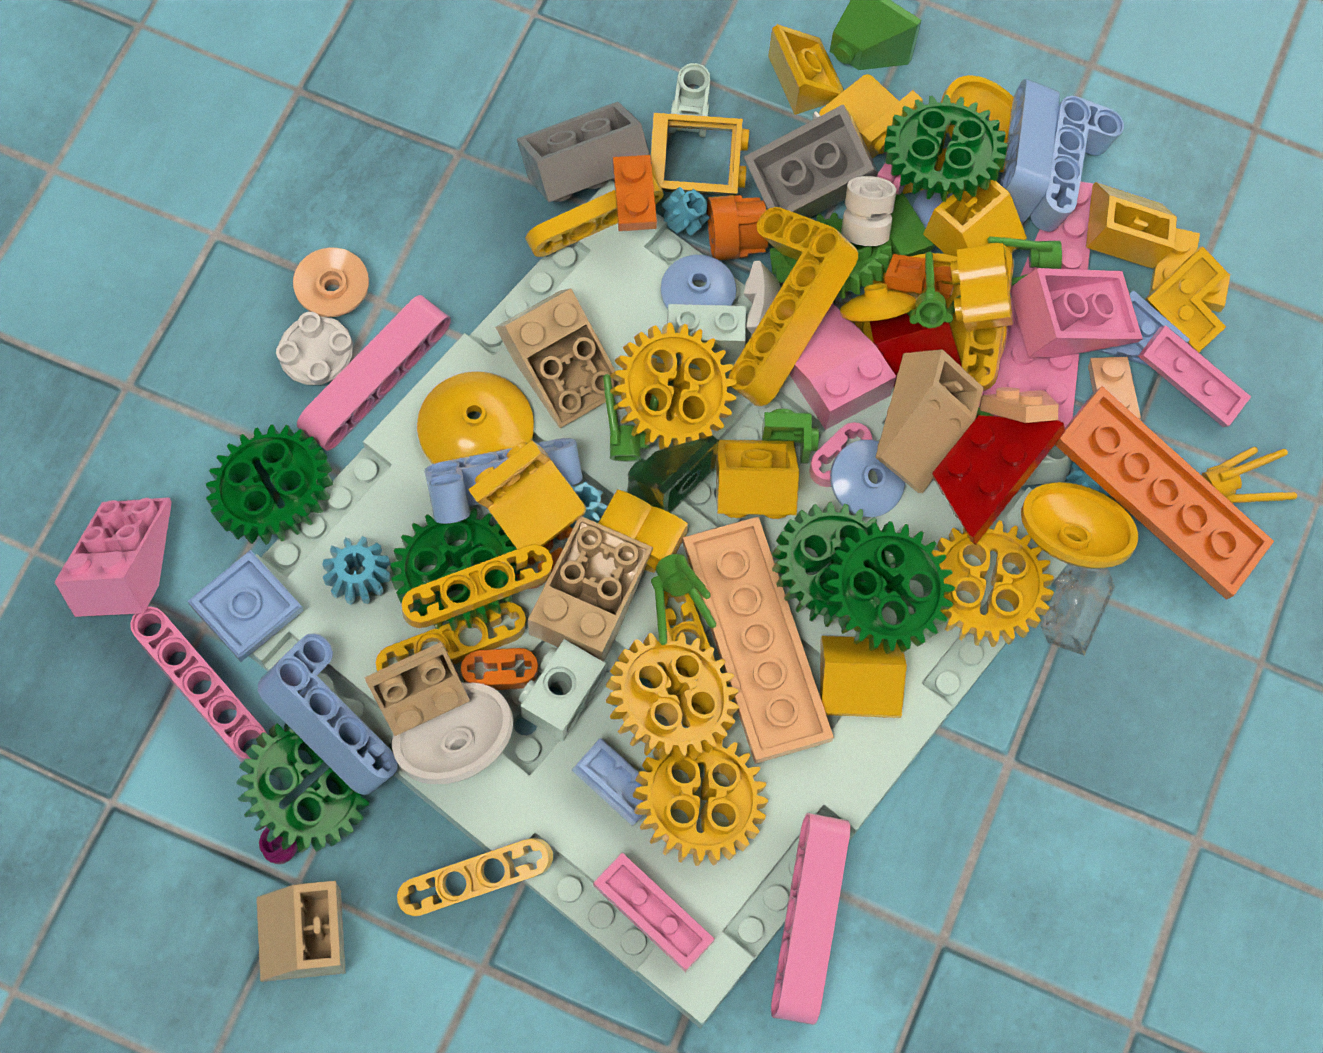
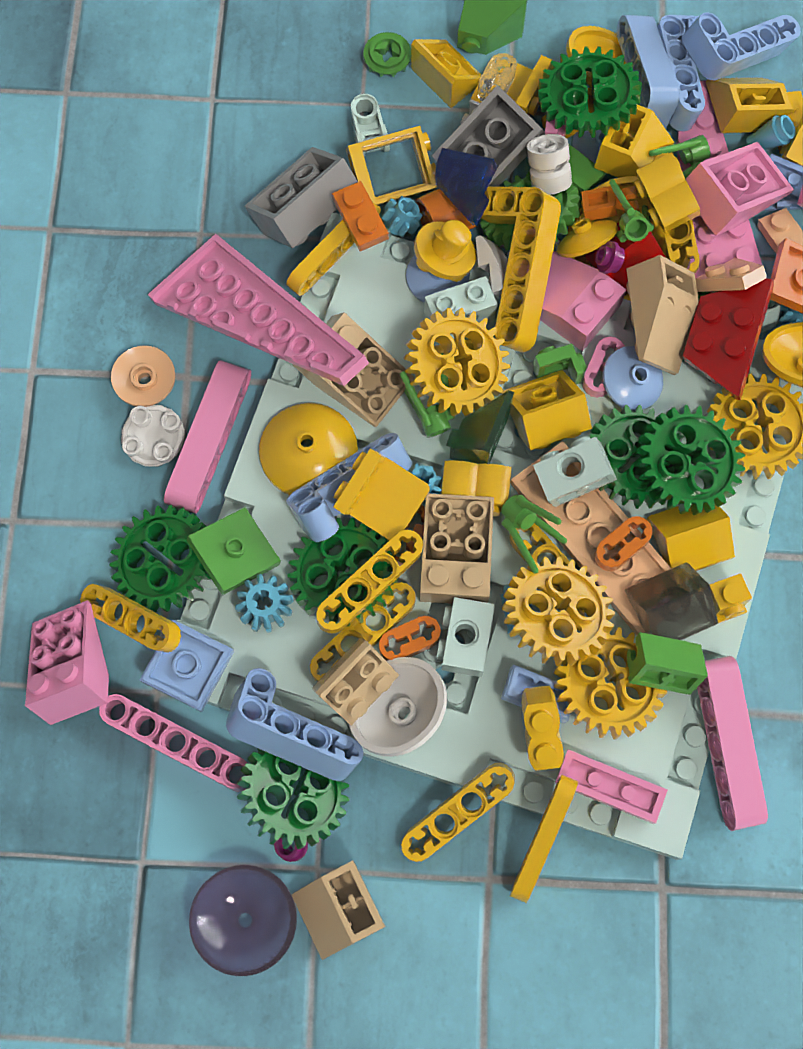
camera: 15 degrees left, 5 degrees up
none -> yellow beam [80,584,181,653]
none -> bright pink wing [148,234,369,386]
none -> bright green plate [187,507,281,596]
none -> clear purple dish [189,865,297,976]
none -> bright green gear [364,32,411,77]
none -> yellow plate [414,220,476,282]
none -> clear blue slope [435,148,498,226]
none -> clear beam [477,53,517,102]
none -> yellow beam [510,774,578,903]
none -> yellow brick [521,686,564,771]
none -> light aqua brick [533,436,617,507]
none -> orange beam [594,516,652,571]
none -> magenta plate [595,241,625,274]
none -> clear smoke slope [625,562,718,640]
none -> bright green hinge [627,632,708,695]
none -> light blue beam [682,12,801,81]
none -> yellow brick [701,573,752,625]
none -> medium azure cone [747,115,796,150]

